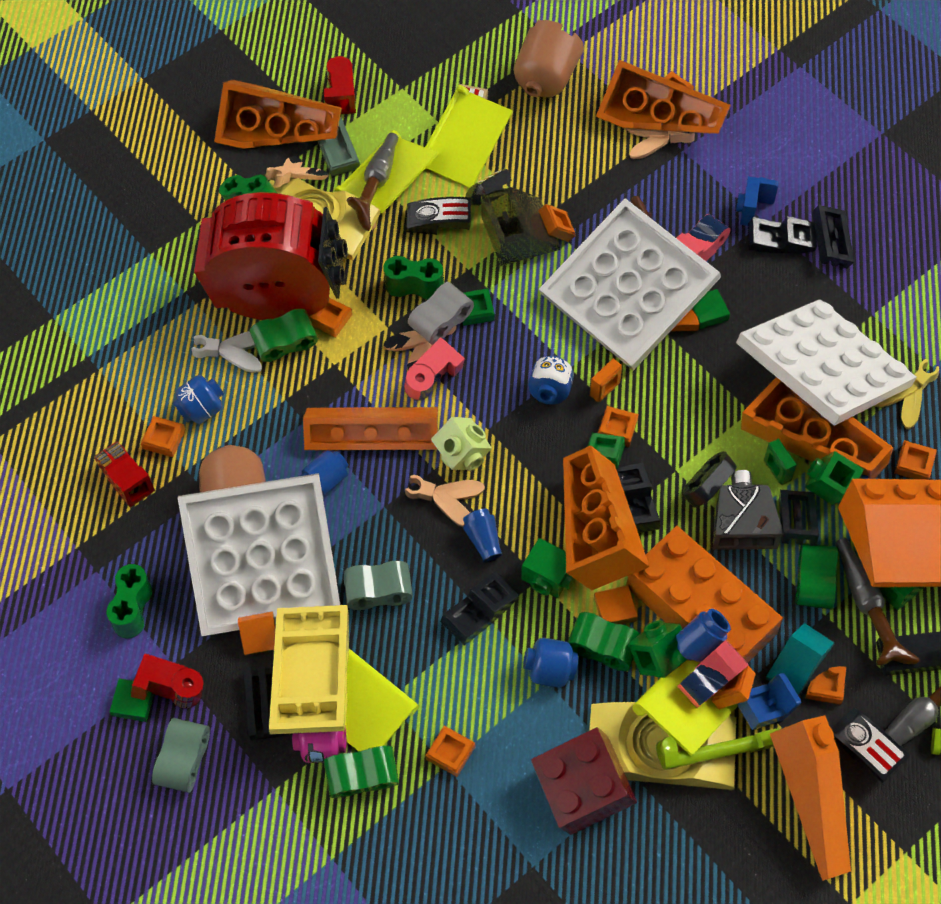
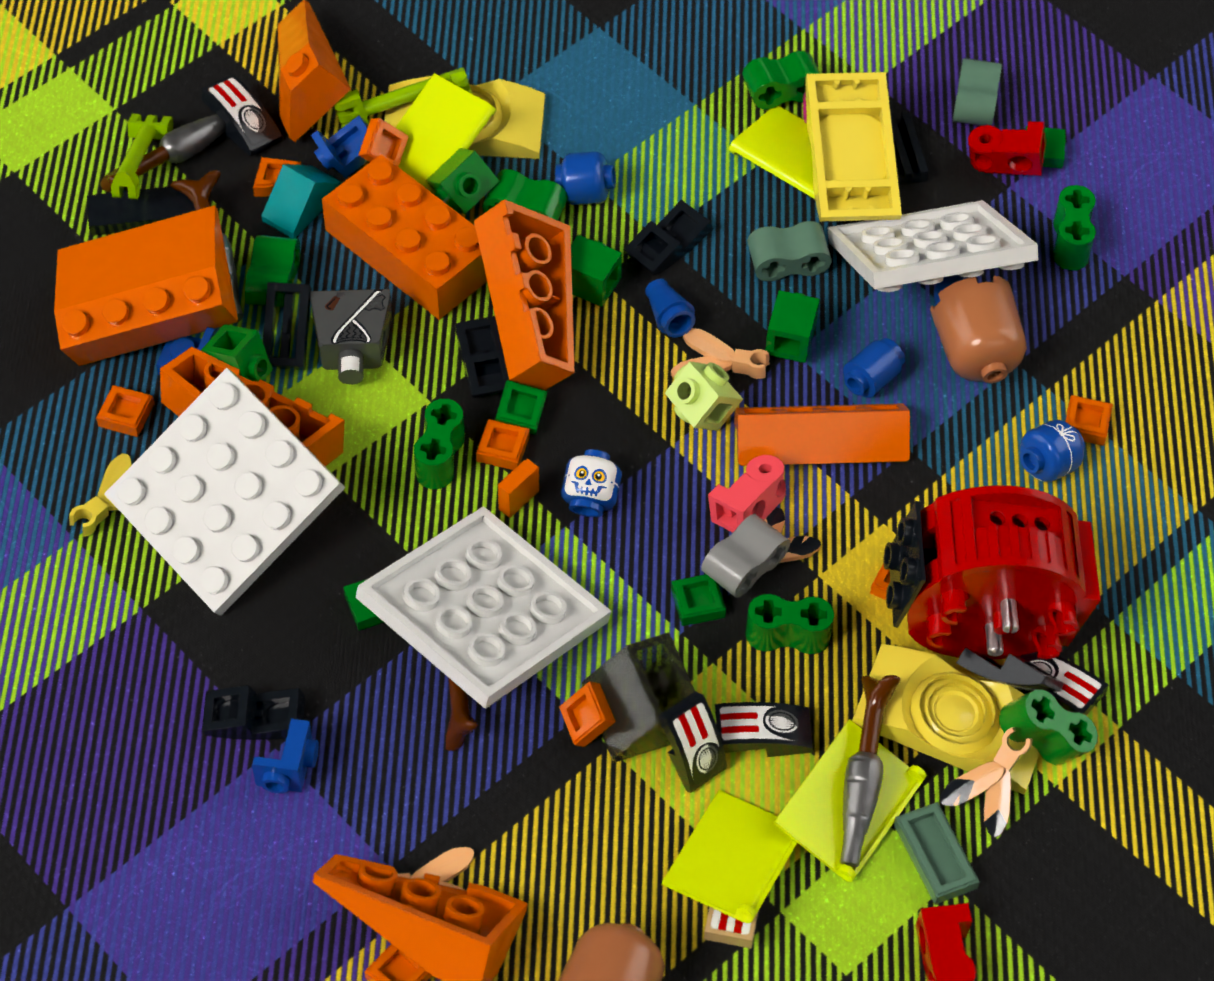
camera: 175 degrees right, 5 degrees down
red leg [94,441,155,508] -> none
orange wedge [214,80,342,149] -> none
orange tile [238,611,276,655] -> none
orange tile [425,725,476,777] -> none
dark red brick [531,727,637,835] -> none
leg [676,214,730,261] -> none
blue brick [676,609,731,662] -> none
leg [677,640,749,708] -> none
black beam [682,451,737,508] -> none
green tile [764,438,797,485] -> none
black tile [812,205,855,269] -> none
none -> green axle [414,399,465,489]
none -> green brick [765,290,820,363]

